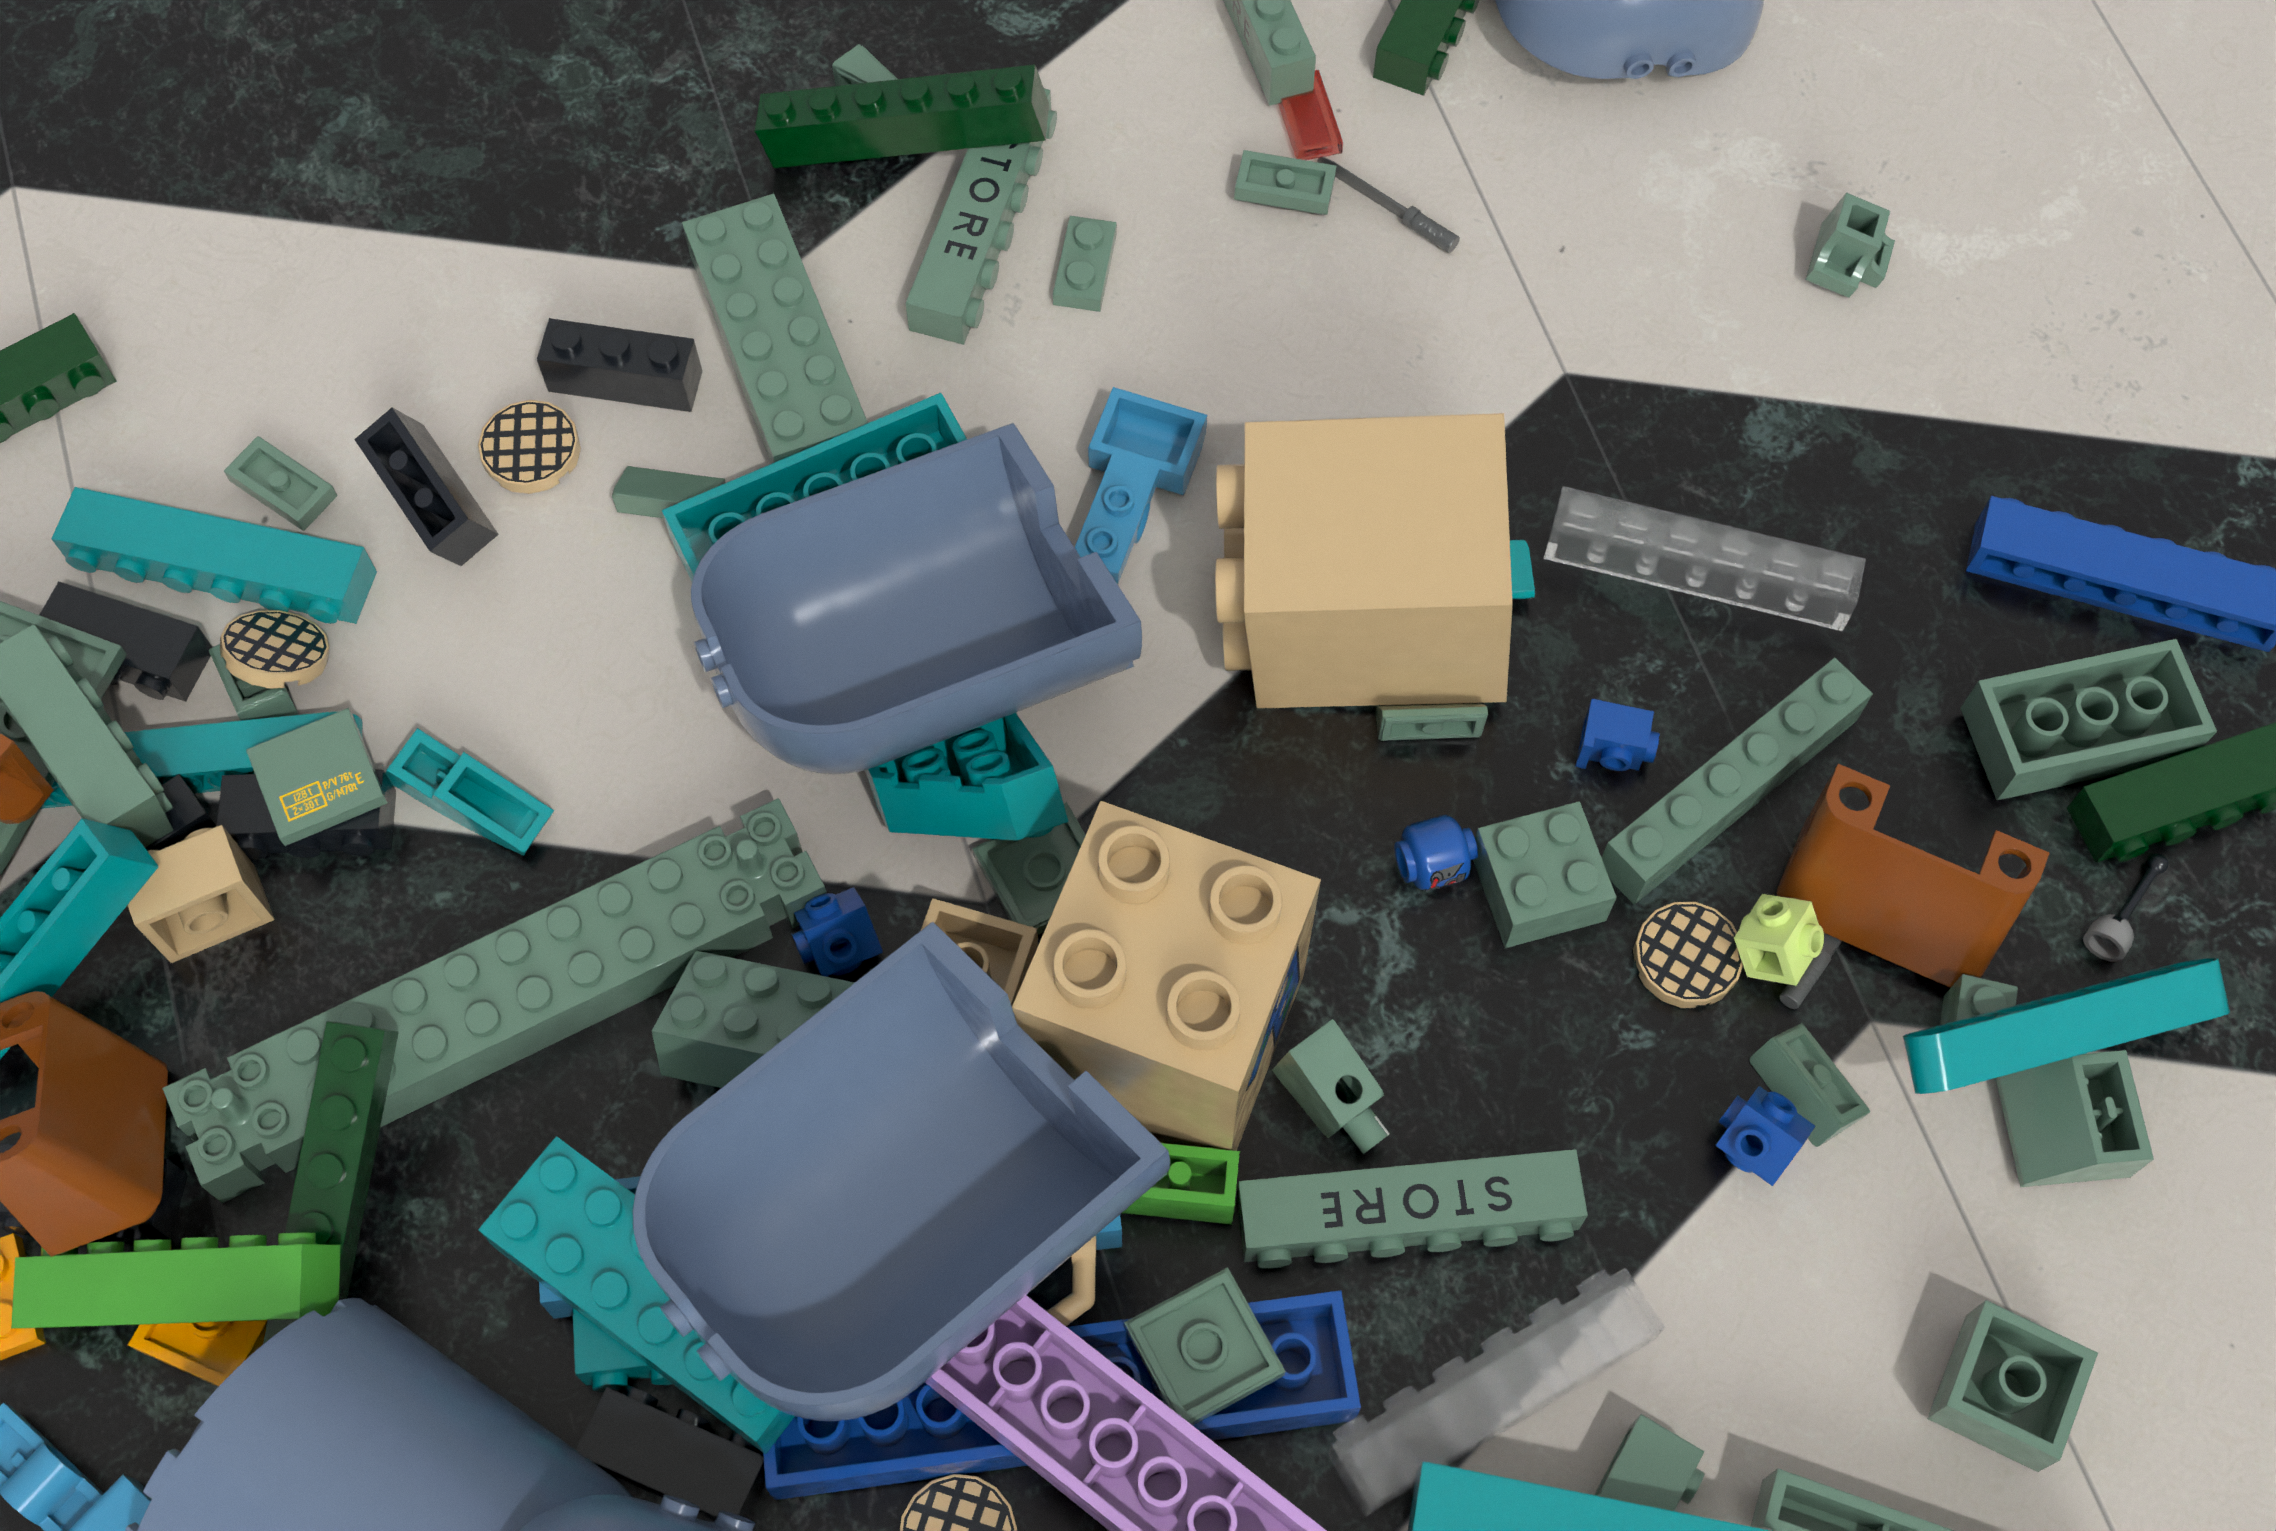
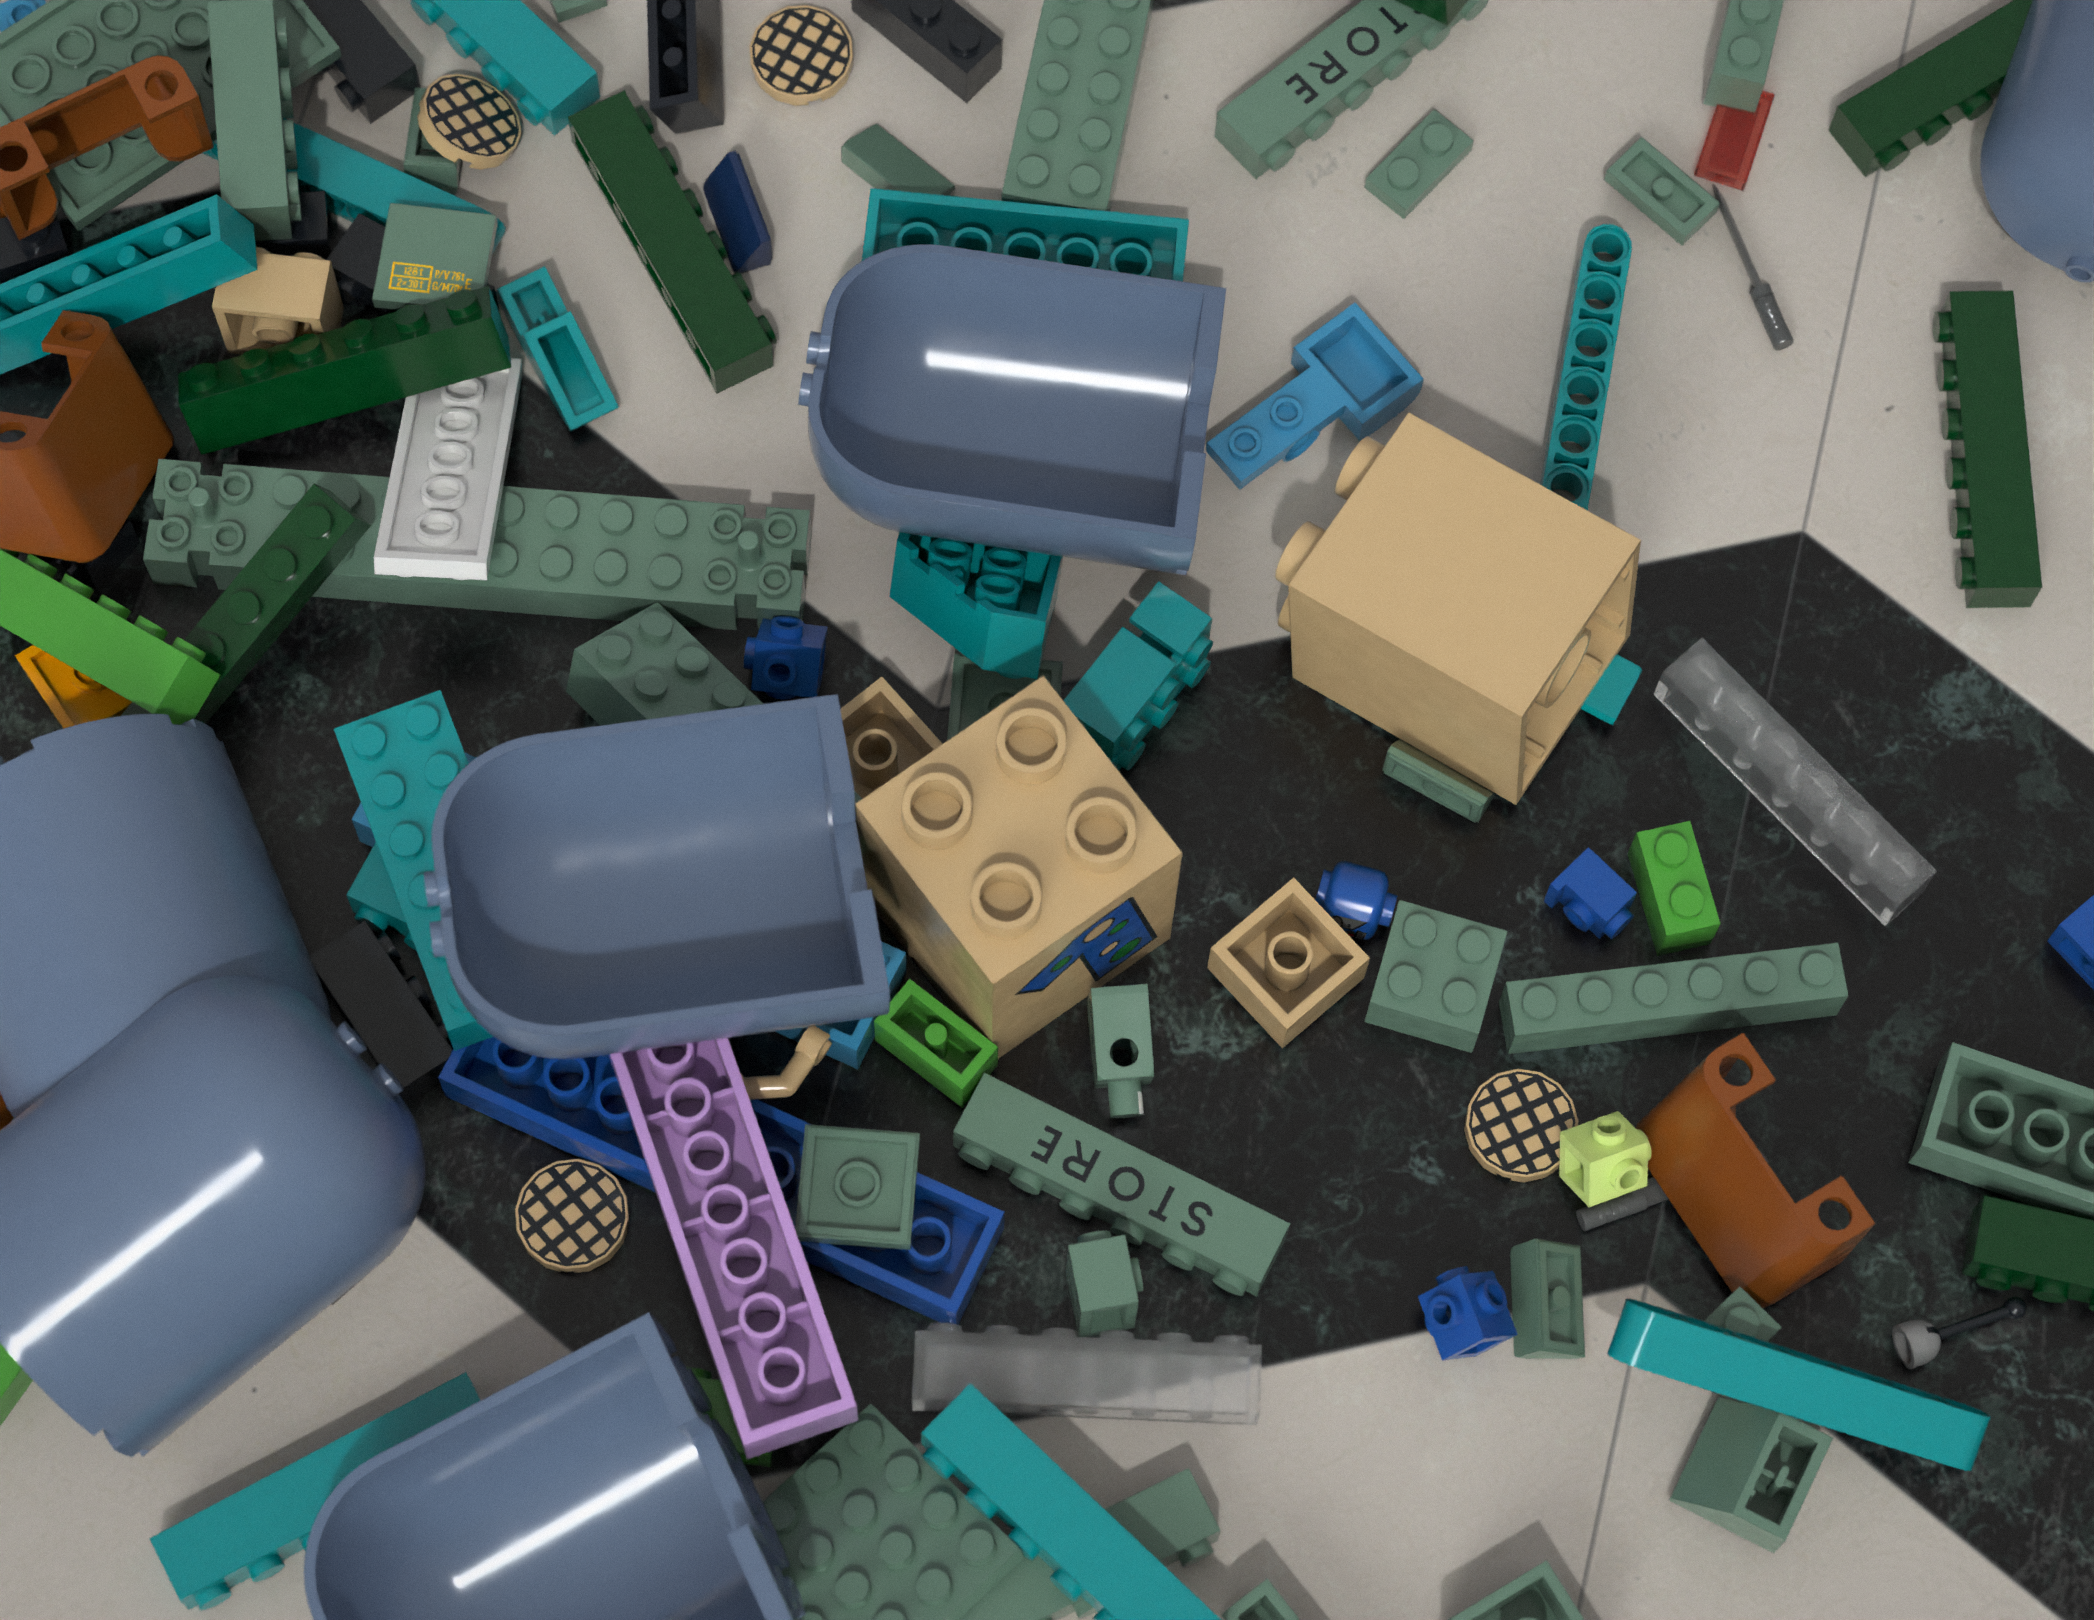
camera: 30 degrees right, 5 degrees up
none -> dark green brick [178,286,511,455]
none -> white plate [374,358,522,580]
none -> dark green brick [568,90,777,394]
none -> dark blue slope [703,150,773,274]
none -> teal piece [1064,581,1213,771]
none -> sand green brick [1066,1231,1143,1338]
none -> tan brick [1207,878,1370,1048]
none -> teal beam [1540,224,1632,511]
none -> bright green brick [1628,821,1720,956]
none -> dark green brick [1933,291,2042,608]

